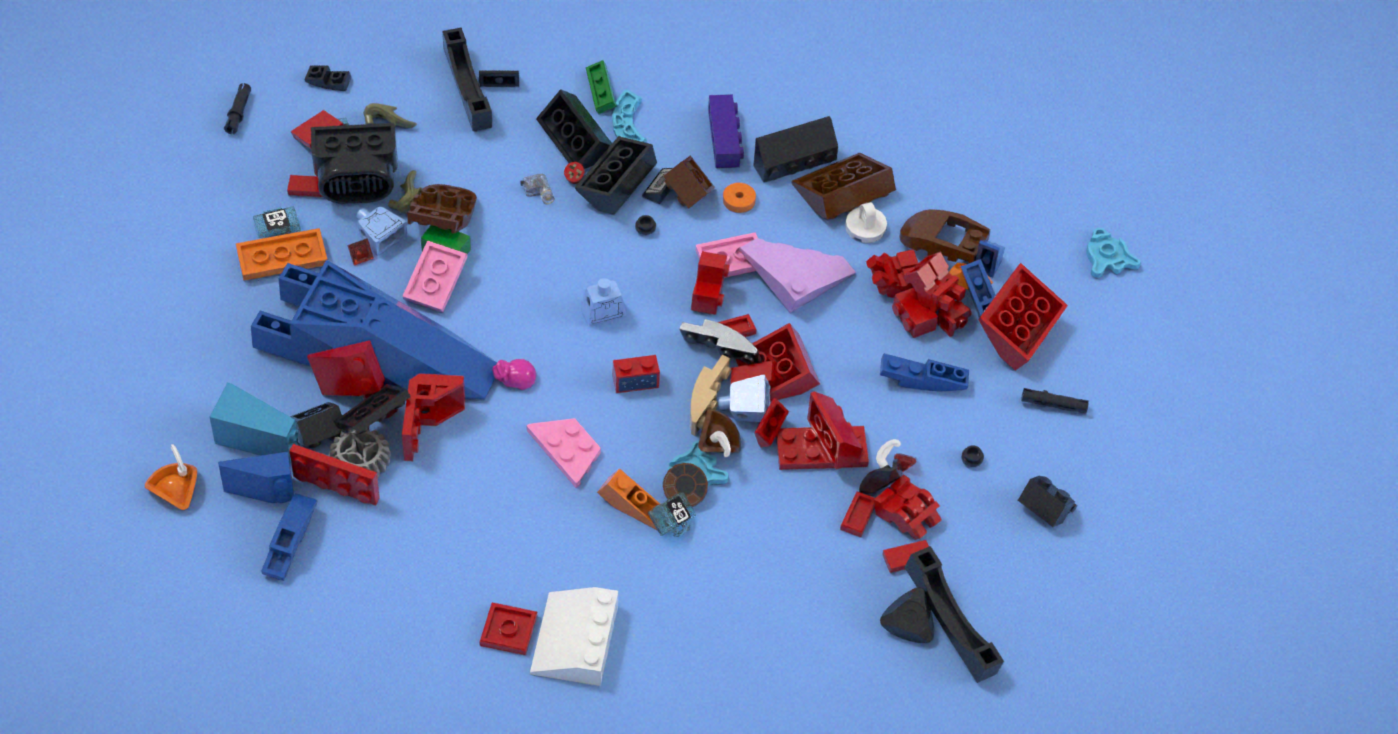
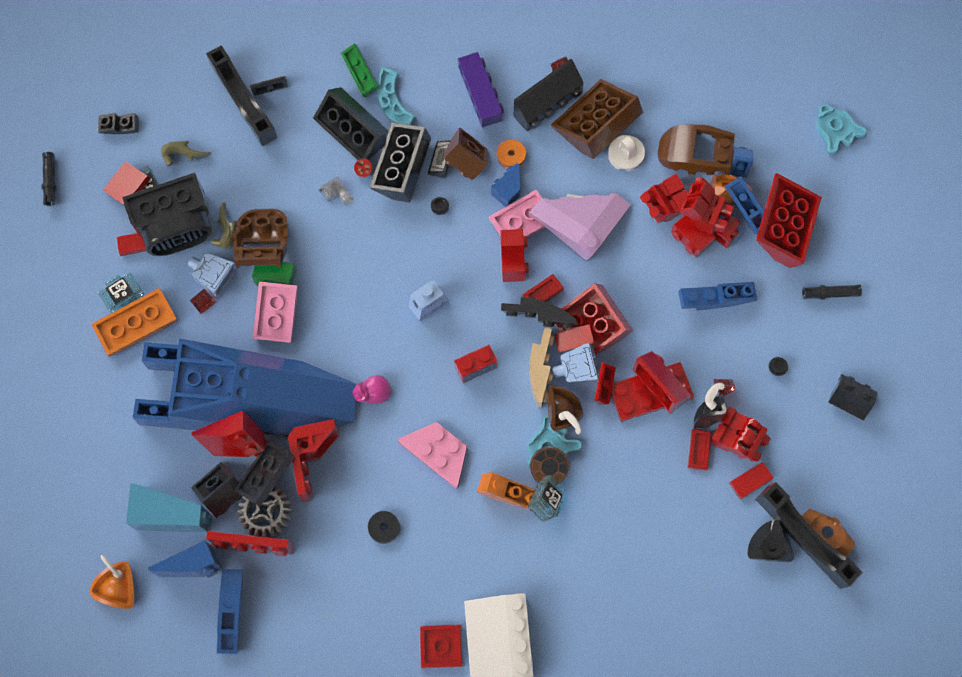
camera: 10 degrees left, 20 degrees up
none -> black piece [368,511,400,544]
none -> blue slope [491,163,520,207]
none -> dark orange piece [802,509,855,556]

